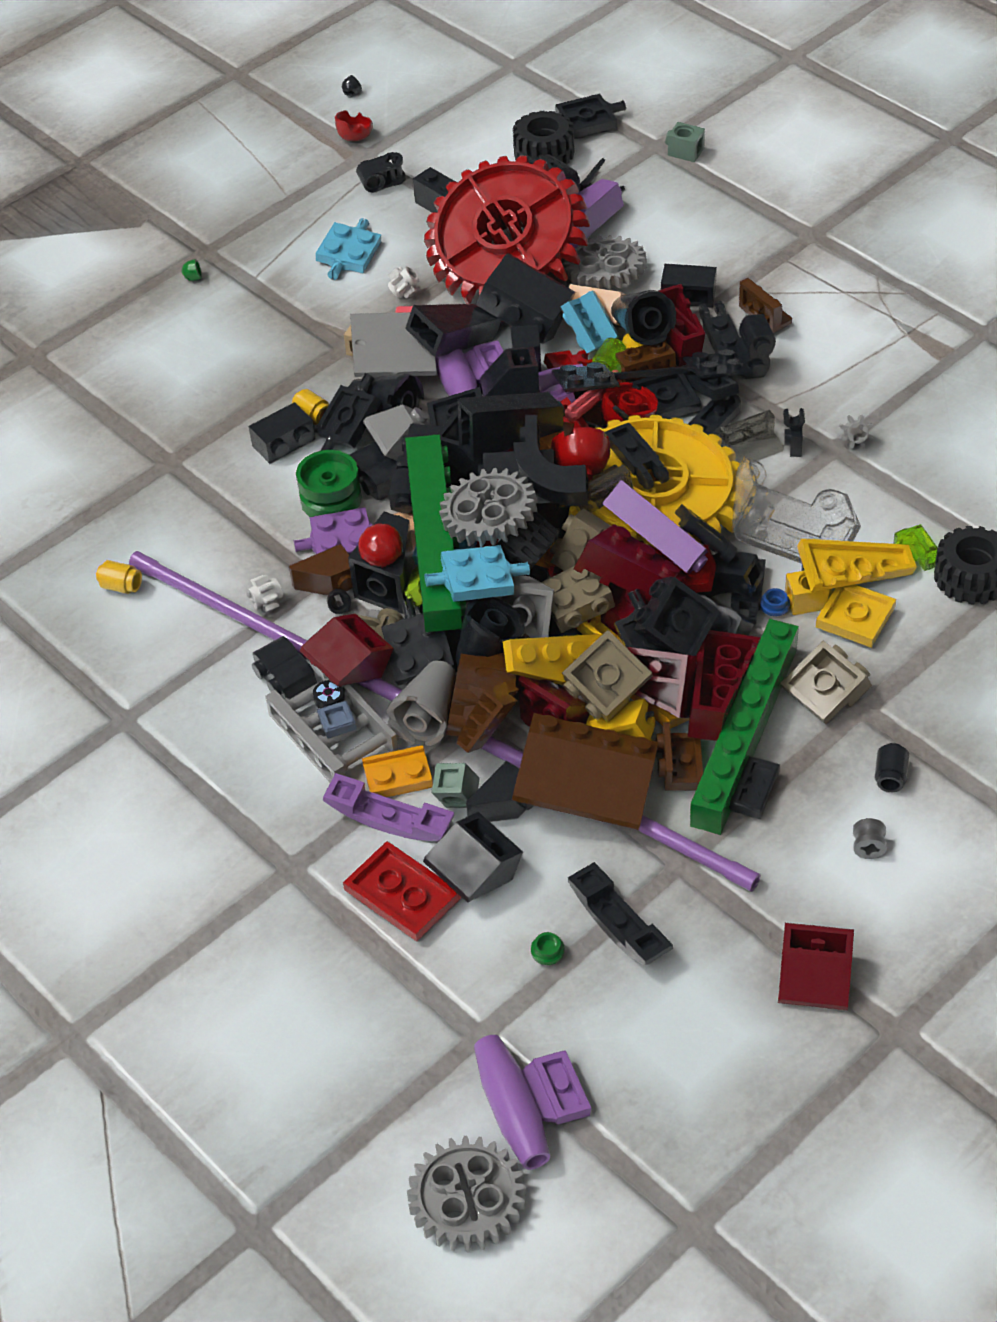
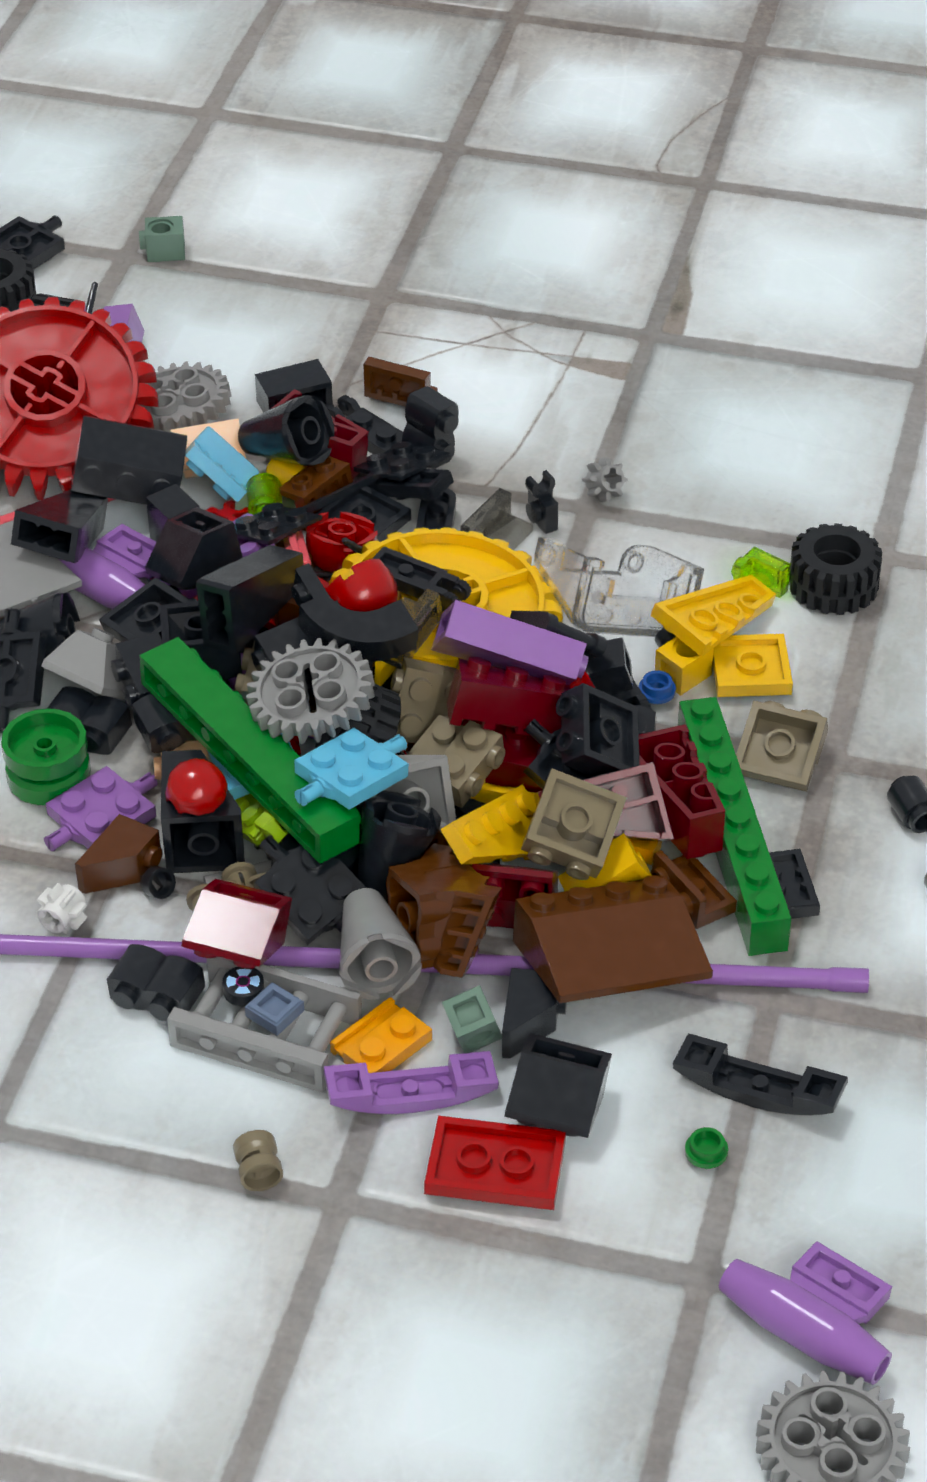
camera: 35 degrees left, 5 degrees down
none -> dark tan wheel [233,1130,283,1191]

